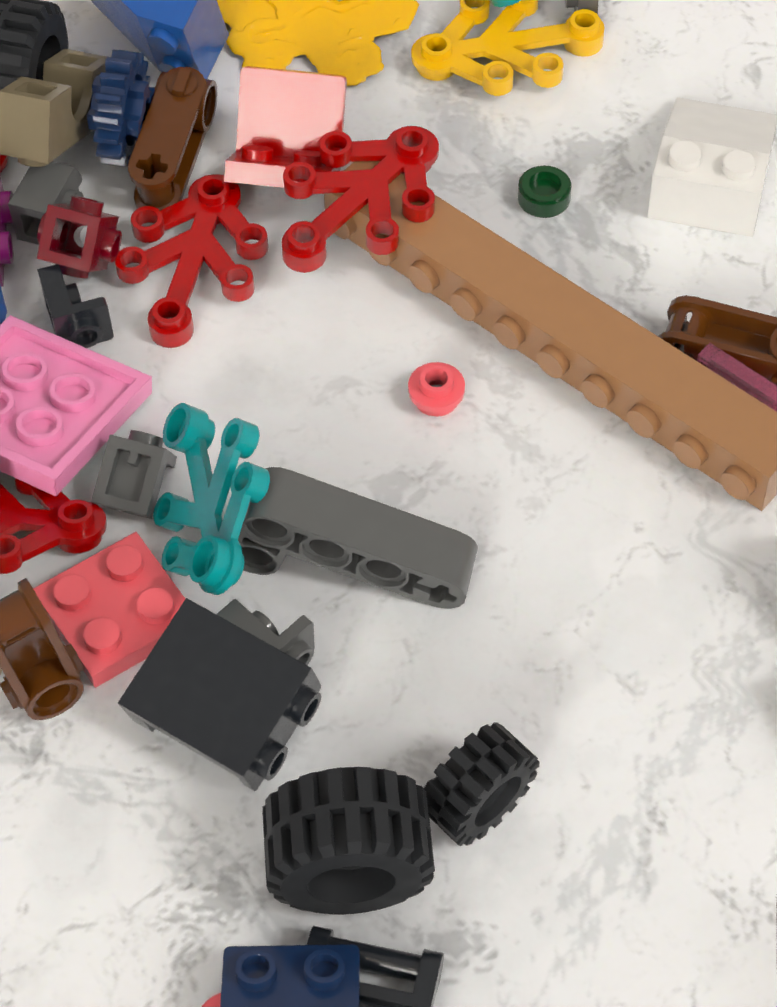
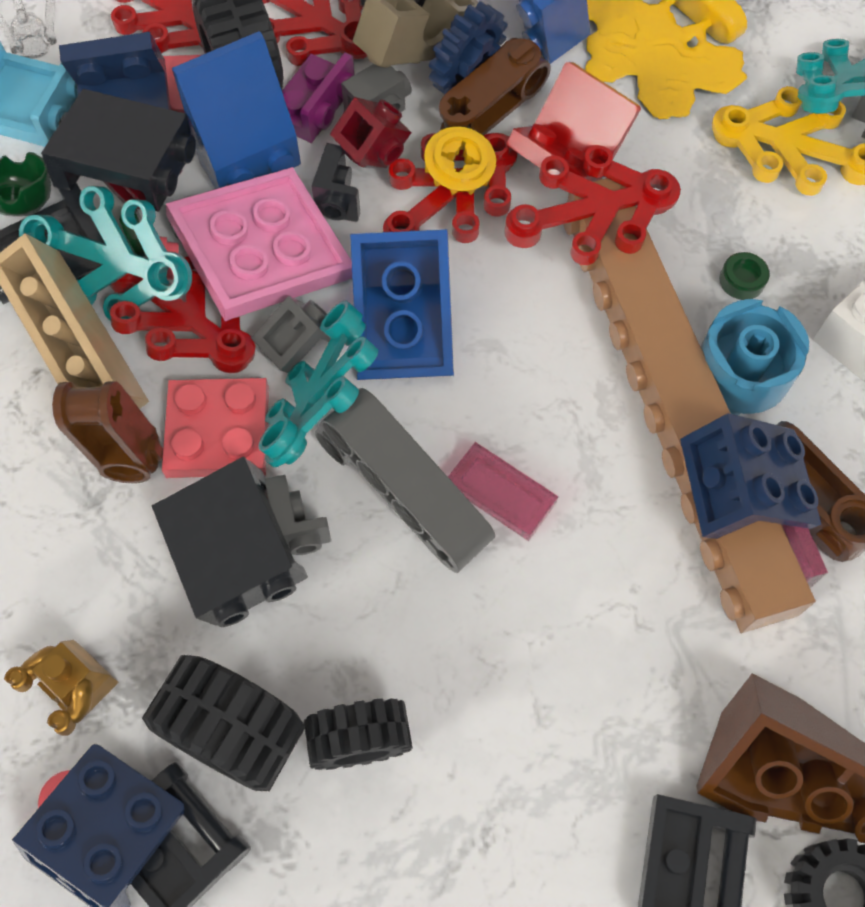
camera: 30 degrees right, 10 degrees up
coral plate [408,362,465,417] -> none
none -> pearl gold piece [4,640,119,736]
none -> blue slope [350,229,454,380]
none -> yellow gear [424,127,496,195]
none -> clear pink tile [448,442,559,541]
none -> dark blue bracket [680,413,821,539]
none -> dark azure brick [700,299,809,415]

